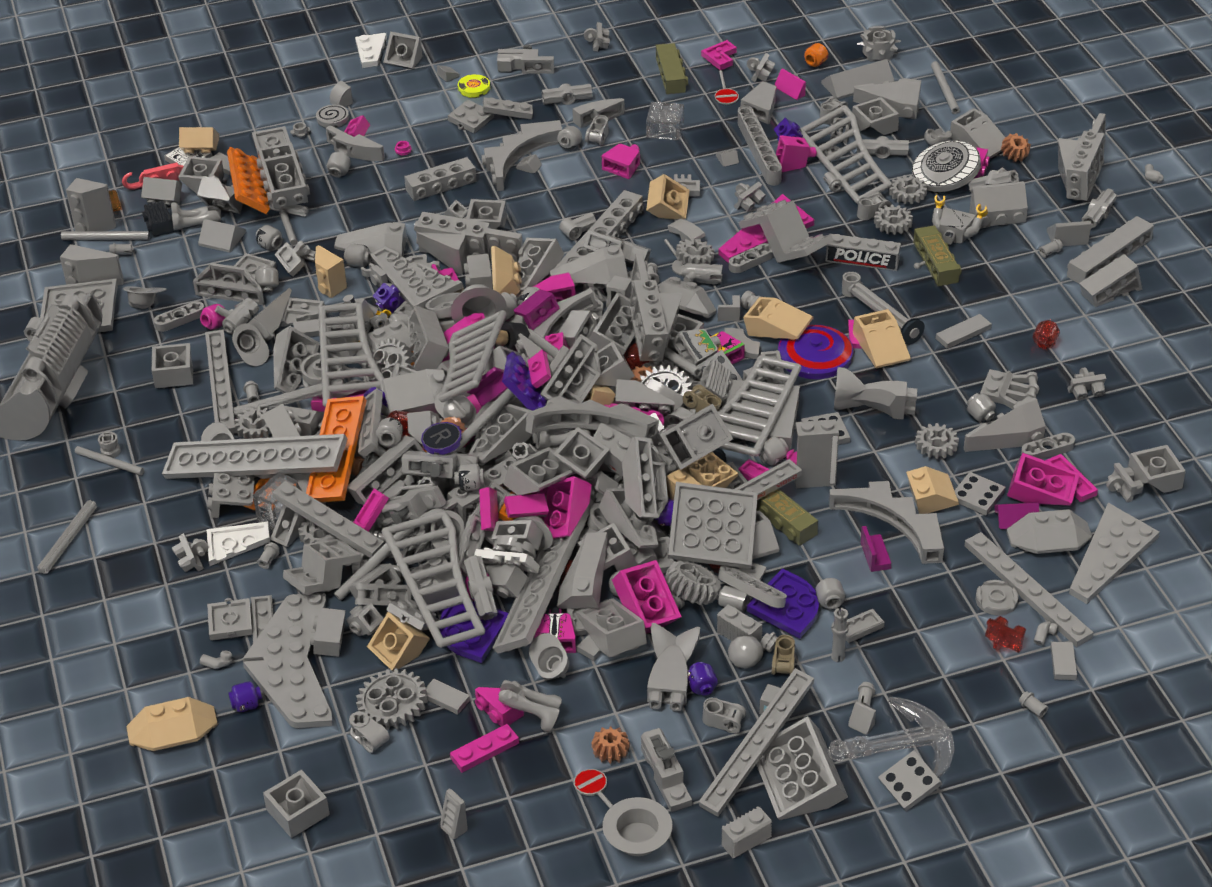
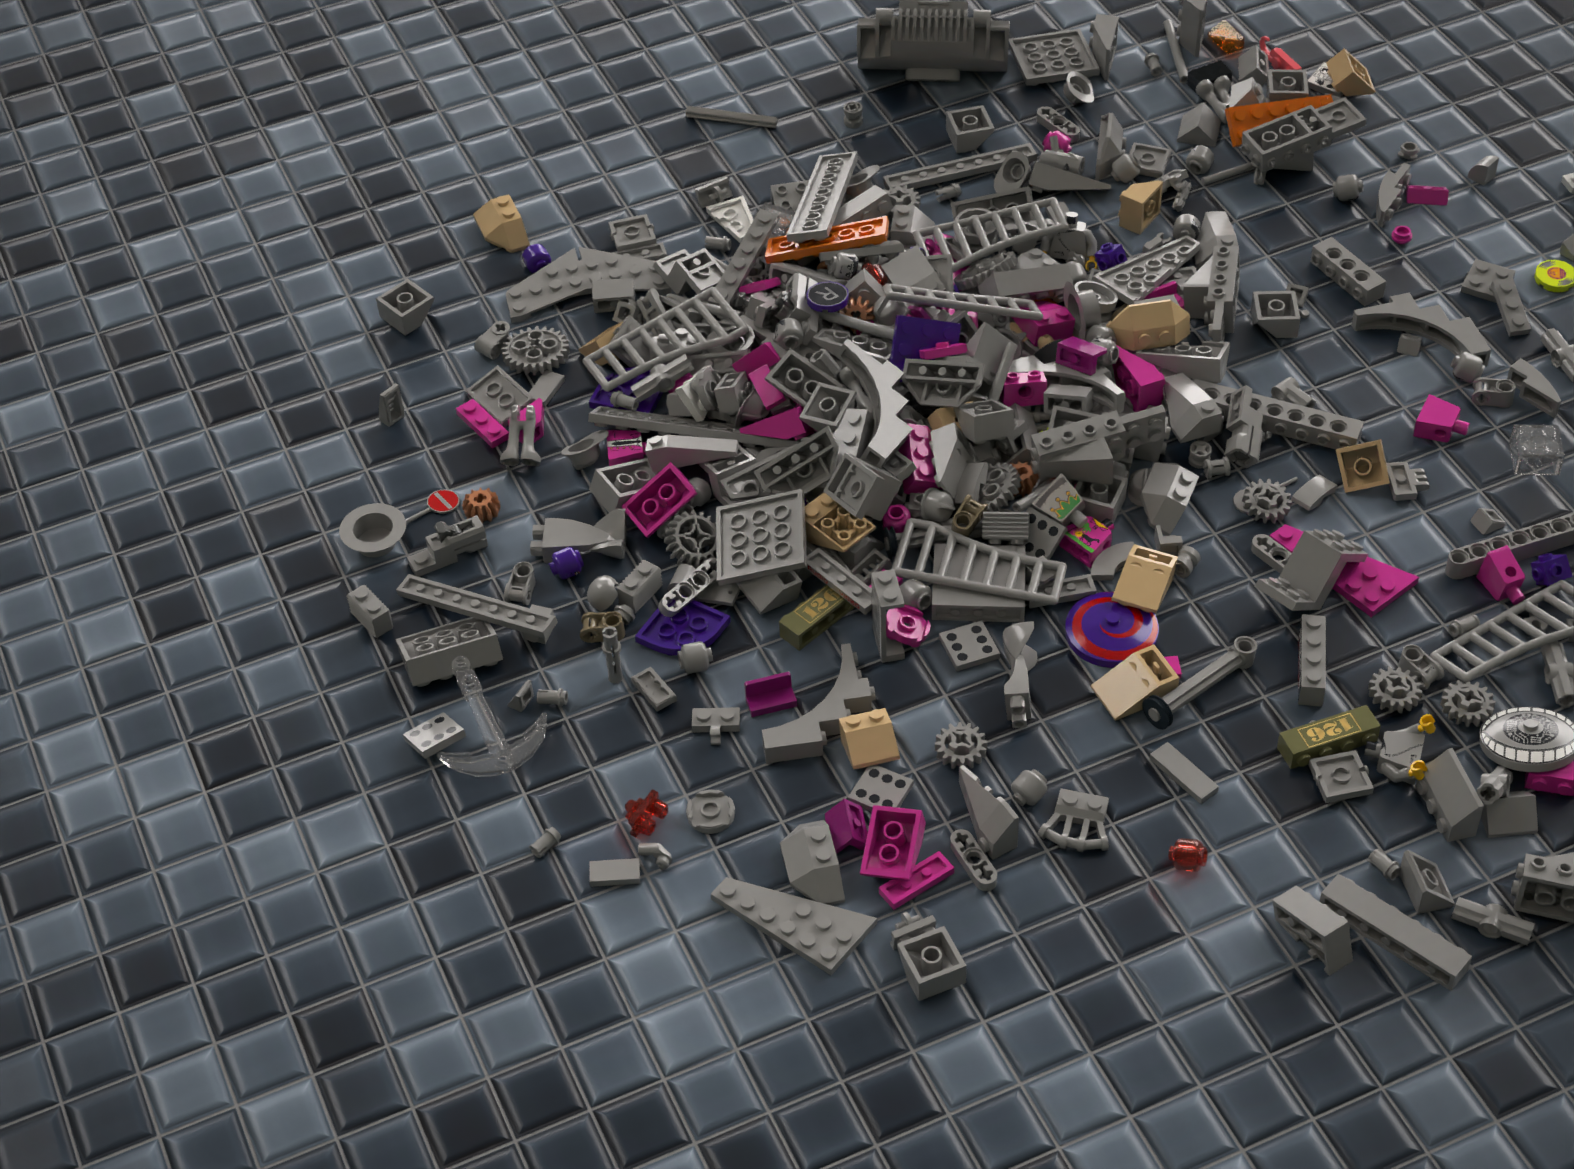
camera: 85 degrees right, 5 degrees up
light grey bar [75,446,144,475] -> none
light grey arm [200,650,232,669] -> none
light grey axle [233,378,344,418] -> none
light grey wing [280,297,325,327] -> none
light grey tile [316,104,349,128] -> none
light grey piece [682,263,723,284] -> none
light grey hips [734,181,766,212] -> none
light grey plate [965,532,1094,647] -> none
light grey hips [1067,367,1106,400] -> none
none -> light grey tile [466,365,535,428]
none -> light grey pin [610,391,639,411]
none -> light grey plate [692,707,740,745]
none -> light grey plate [1309,750,1374,803]

